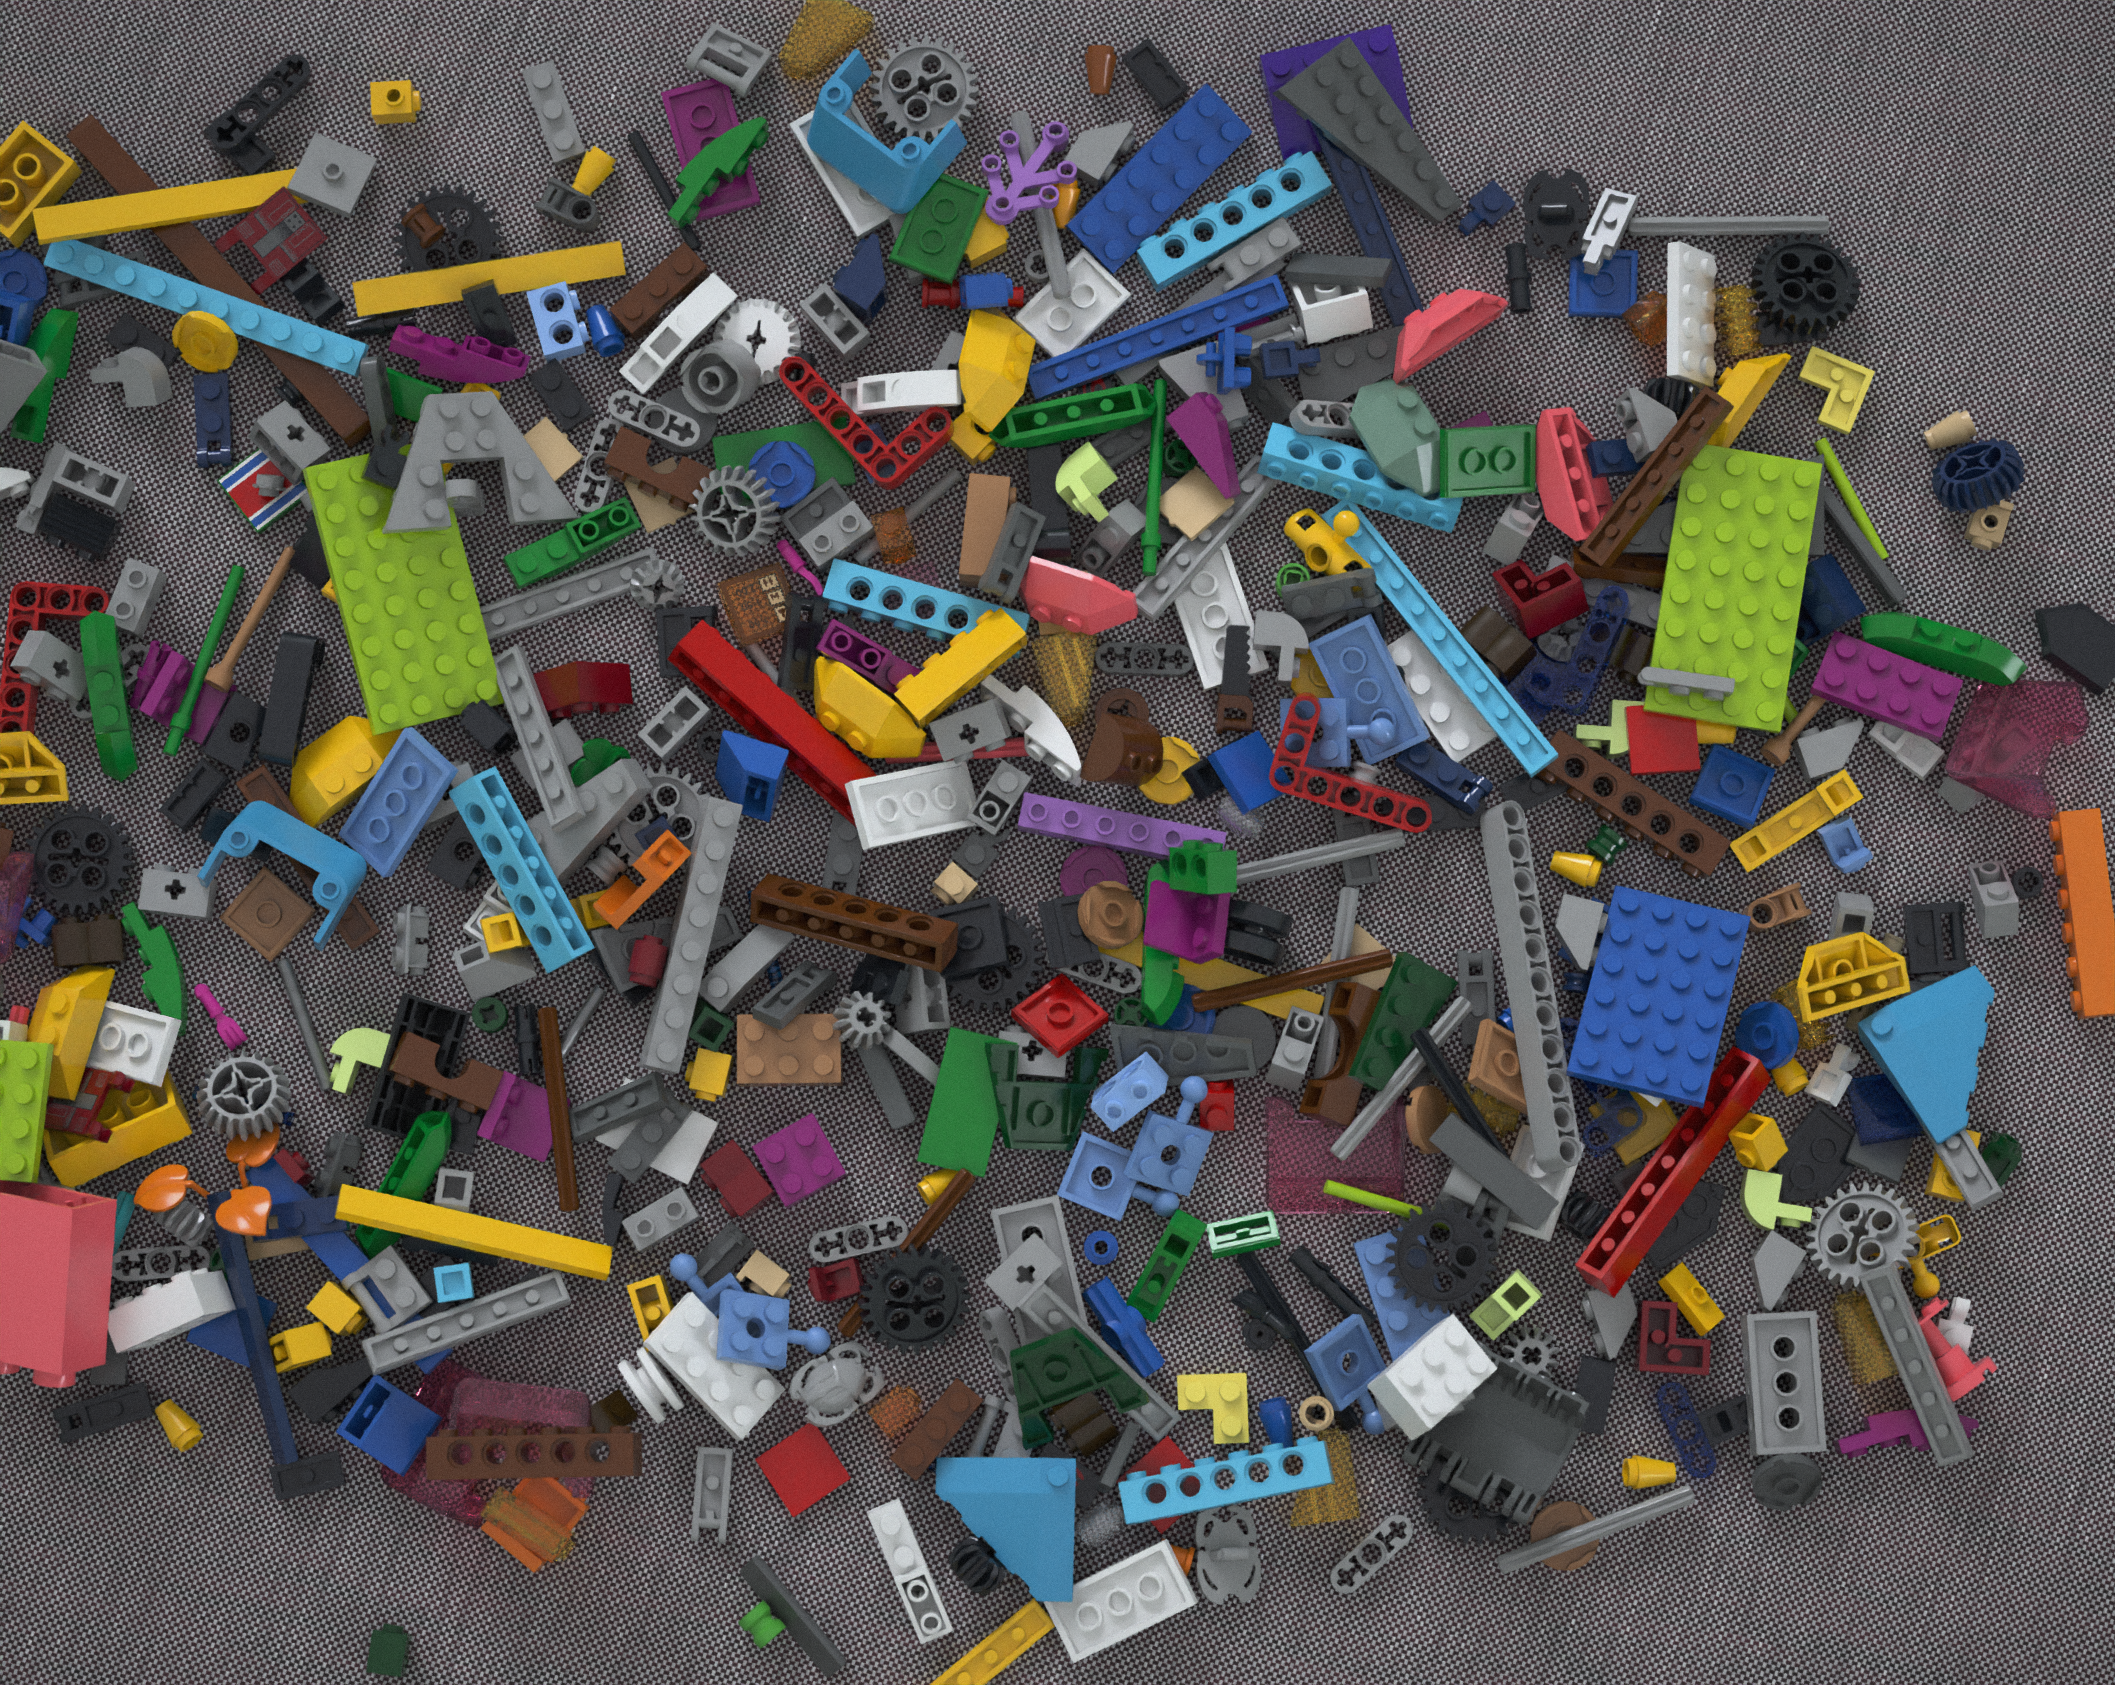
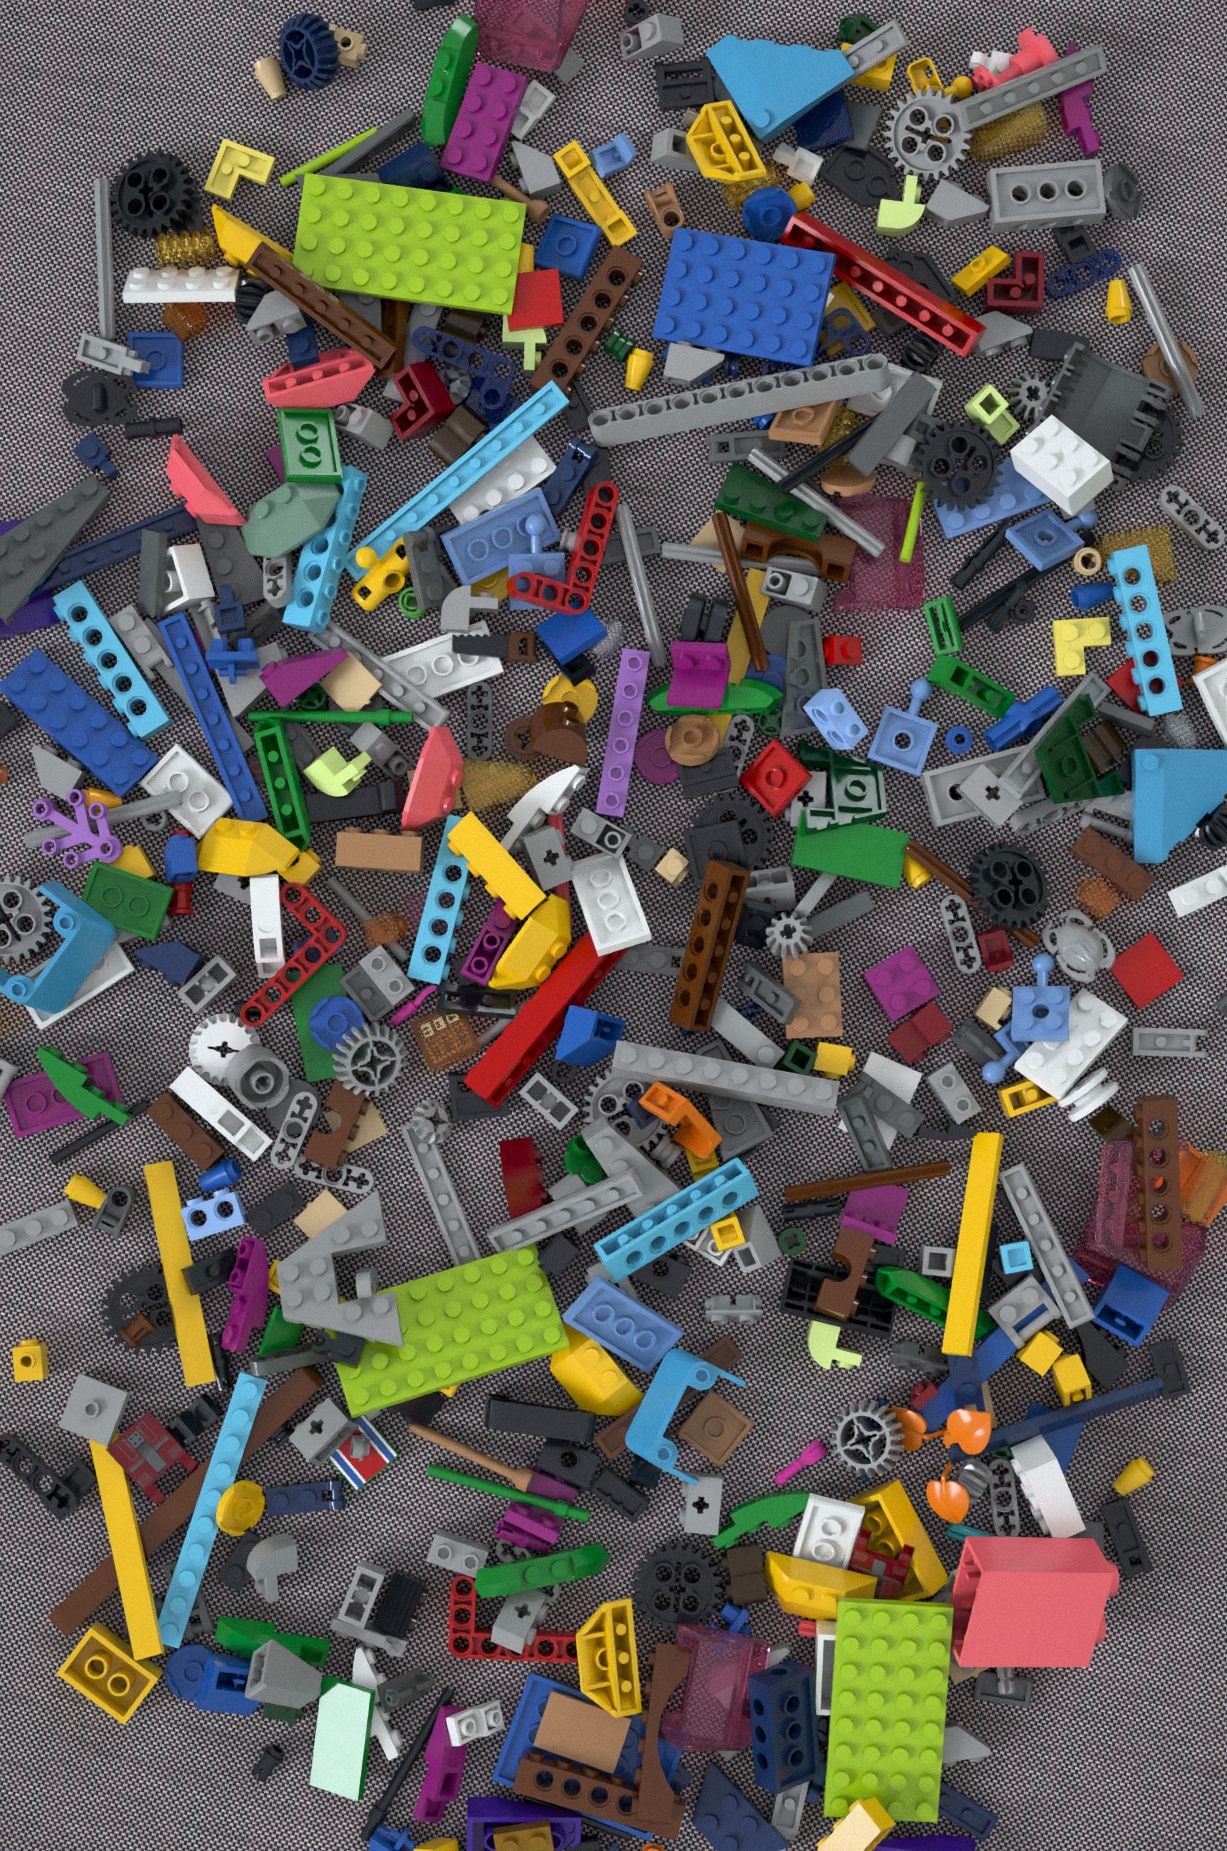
camera: 90 degrees left, 5 degrees up
flat silver bar [277,958,333,1092] -> none
green slope [503,496,641,590] -> none
flat silver bar [541,985,607,1075] -> none
dark red brick [628,935,669,988] -> none
dark grey plate [978,502,1046,604] -> none
medium blue plate [1124,1076,1214,1197] -> none
green brick [1169,840,1237,894] -> none
light grey hinge [1637,667,1735,701] -> none
yellow brick [1728,1112,1788,1172] -> none

